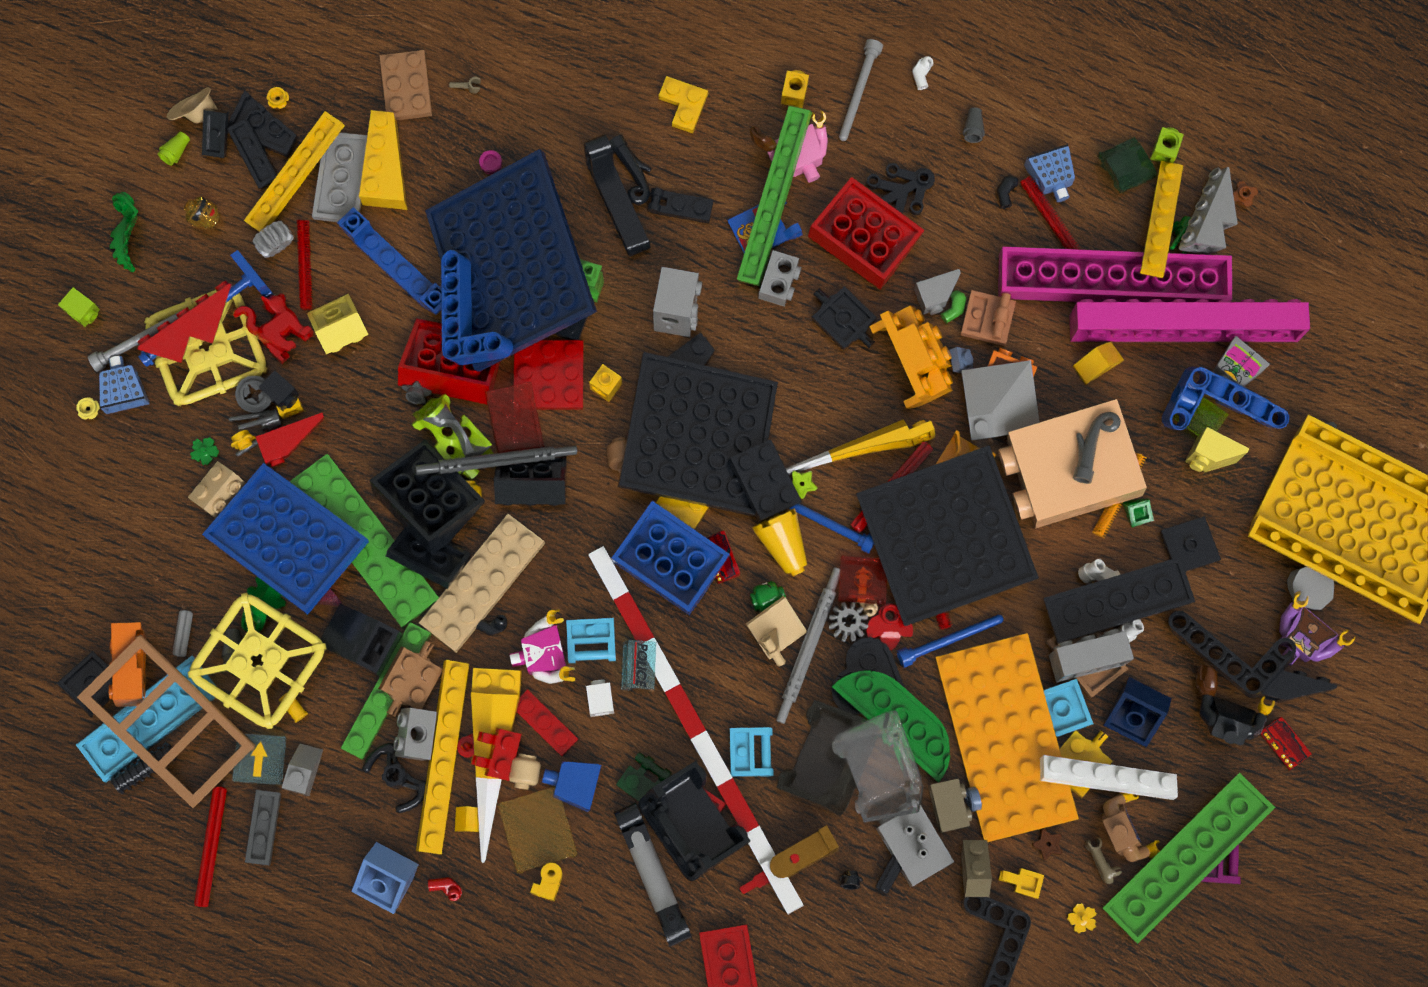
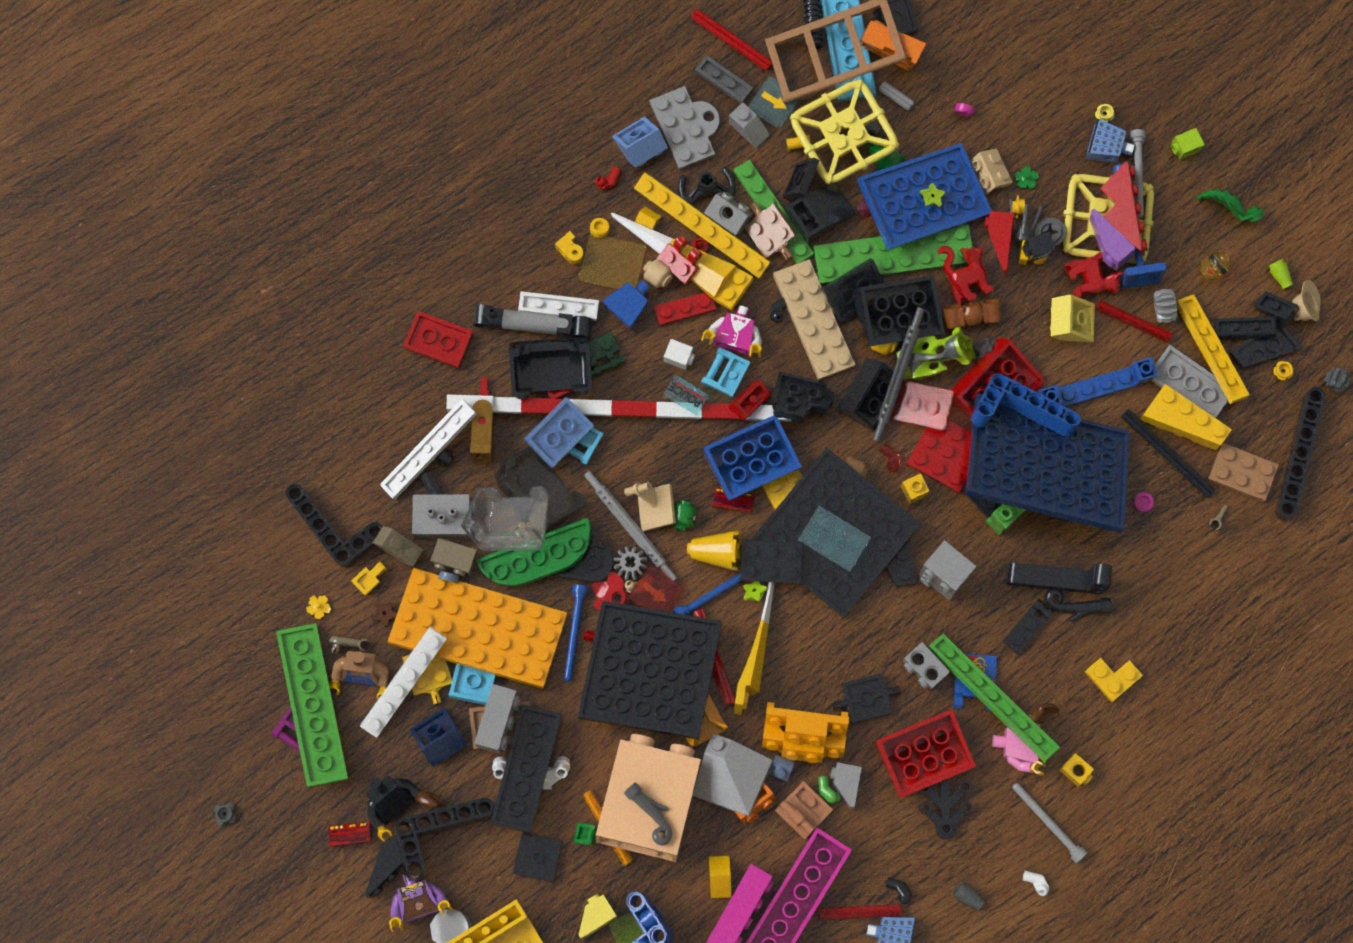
camera: 125 degrees right, 0 degrees up
none -> dark grey plate [214,803,236,825]
none -> white plate [380,399,478,500]
none -> white plate [518,291,599,321]
none -> medium blue plate [524,397,594,468]
none -> yellow tile [590,218,610,238]
none -> light grey plate [649,86,719,171]
none -> red slope [728,379,772,419]
none -> black plate [772,372,834,422]
none -> black plate [783,157,820,201]
none -> clear light blue plate [798,506,871,572]
none -> clear red arm [879,443,900,472]
none -> lime plate [920,183,945,207]
none -> red animal [937,246,994,305]
none -> dark orange piece [943,299,1001,329]
none -> dark pink tile [954,103,975,117]
none -> medium lavender slope [1090,209,1136,271]
none -> black axle [1121,409,1215,498]
none -> black beam [1275,387,1325,521]
none -> dark grey gear [1324,367,1351,393]

